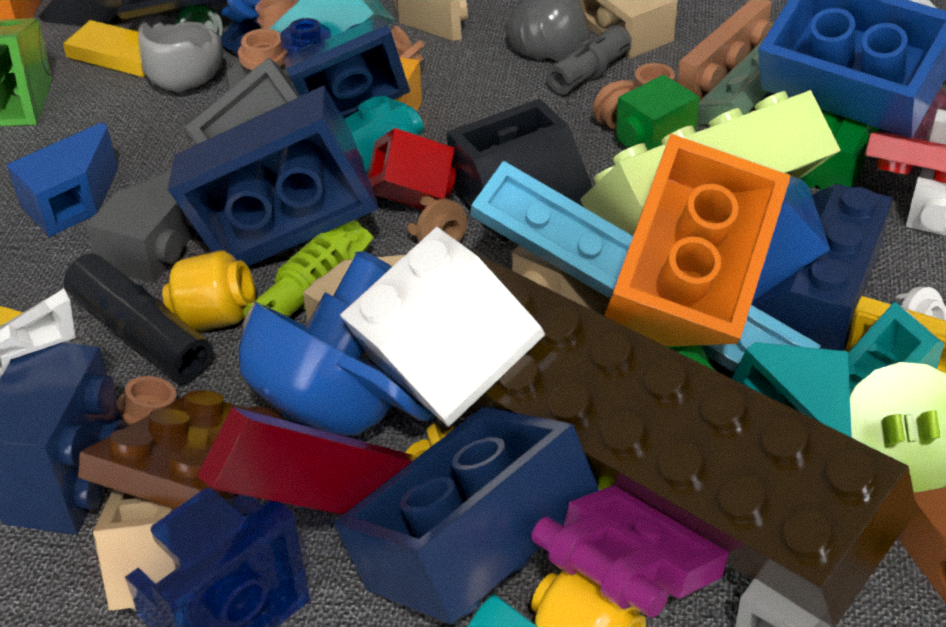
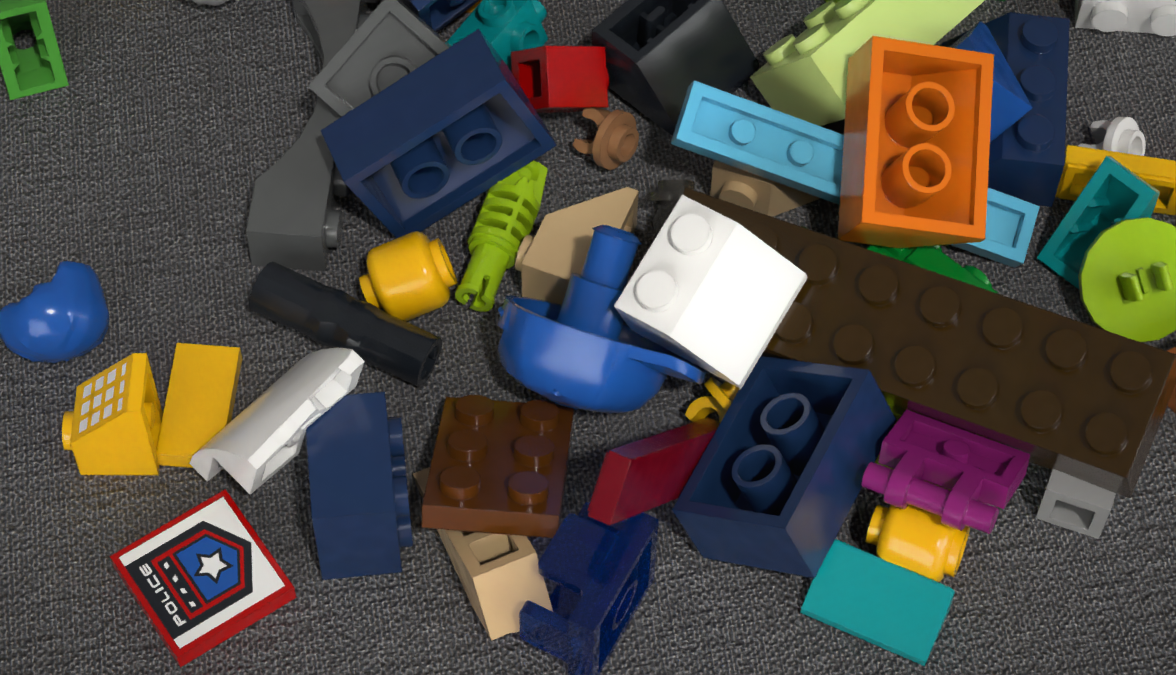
camera: 20 degrees left, 15 degrees up
blue slope [6,122,118,237] -> none
nougat plate [116,376,177,426] -> none
teal slope [732,342,852,437] -> none

